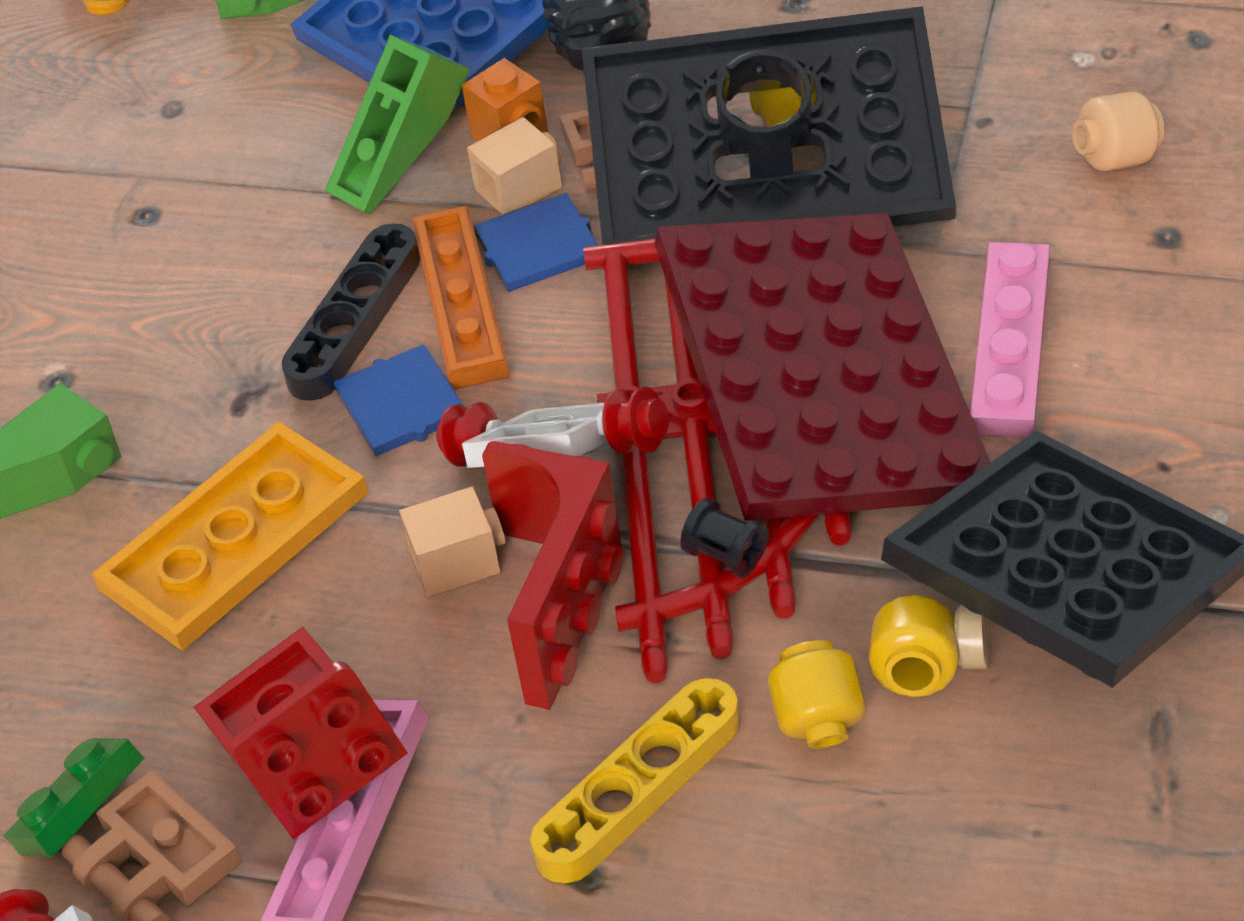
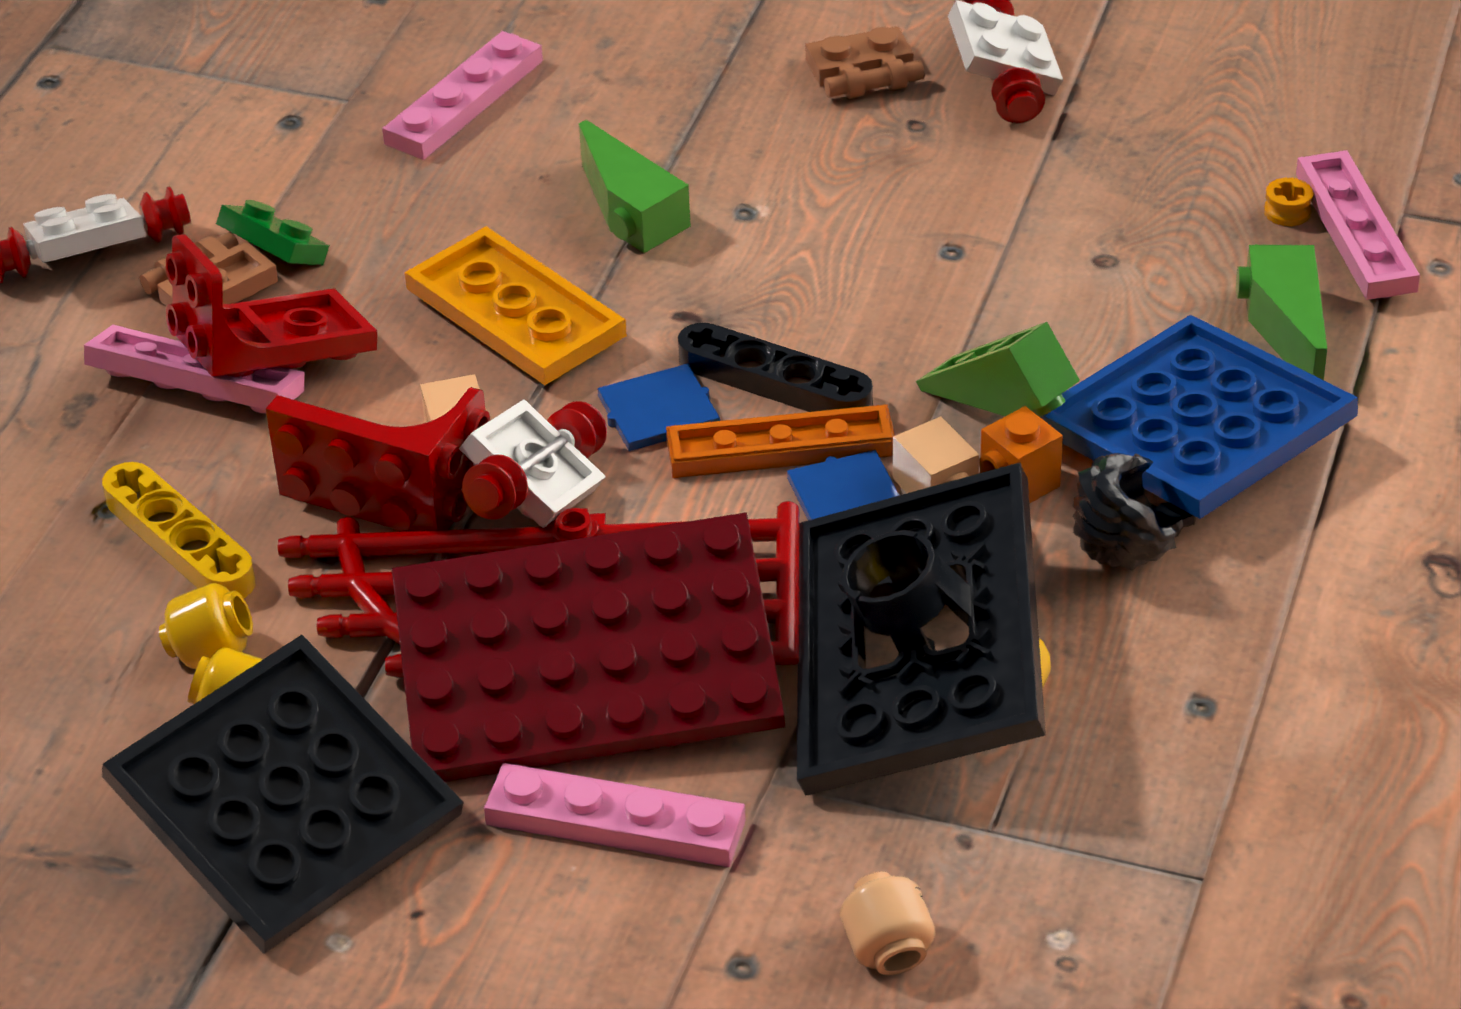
camera: 90 degrees right, 5 degrees down
black bush [680,498,769,579] -> none

